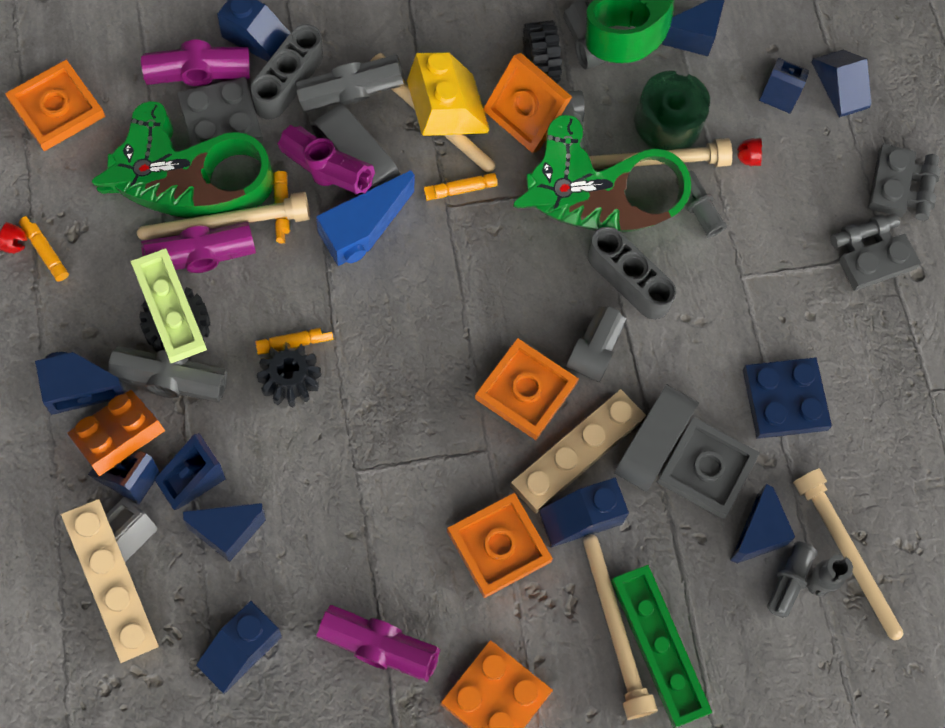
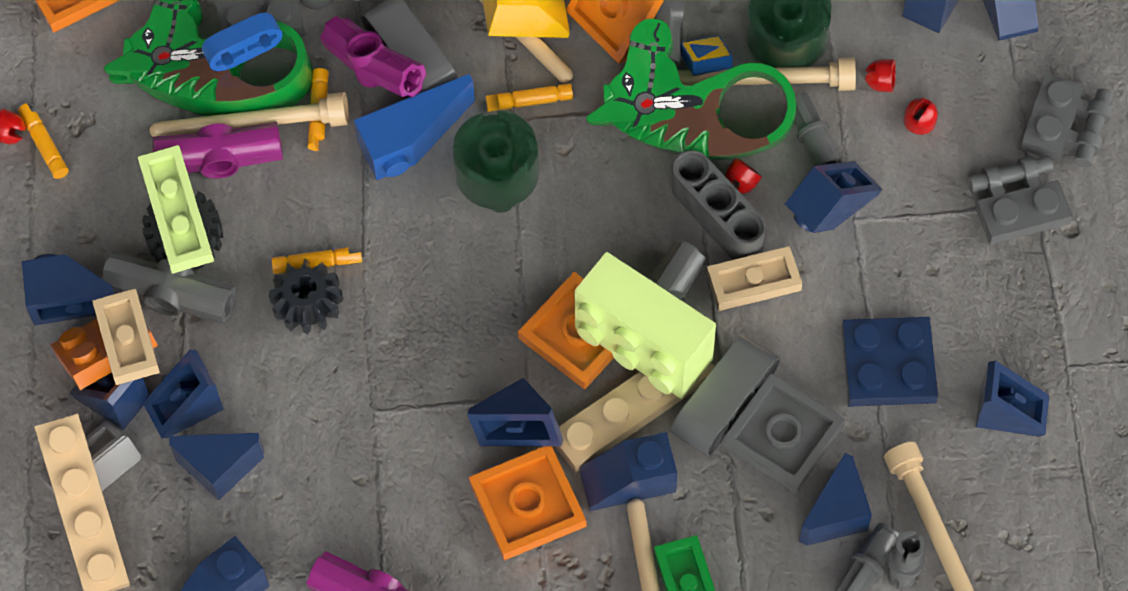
camera: 15 degrees right, 5 degrees down
none -> tan plate [92,288,160,385]
none -> blue beam [202,13,282,71]
none -> clear green brick [453,111,539,213]
none -> dark blue slope [467,378,564,446]
none -> yellowish green brick [574,251,716,399]
none -> blue tile [680,35,733,76]
none -> tan plate [706,246,802,311]
none -> red hinge [725,157,763,194]
none -> dark blue slope [785,161,883,233]
none -> red hinge [903,97,938,135]
none -> dark blue slope [976,360,1049,437]

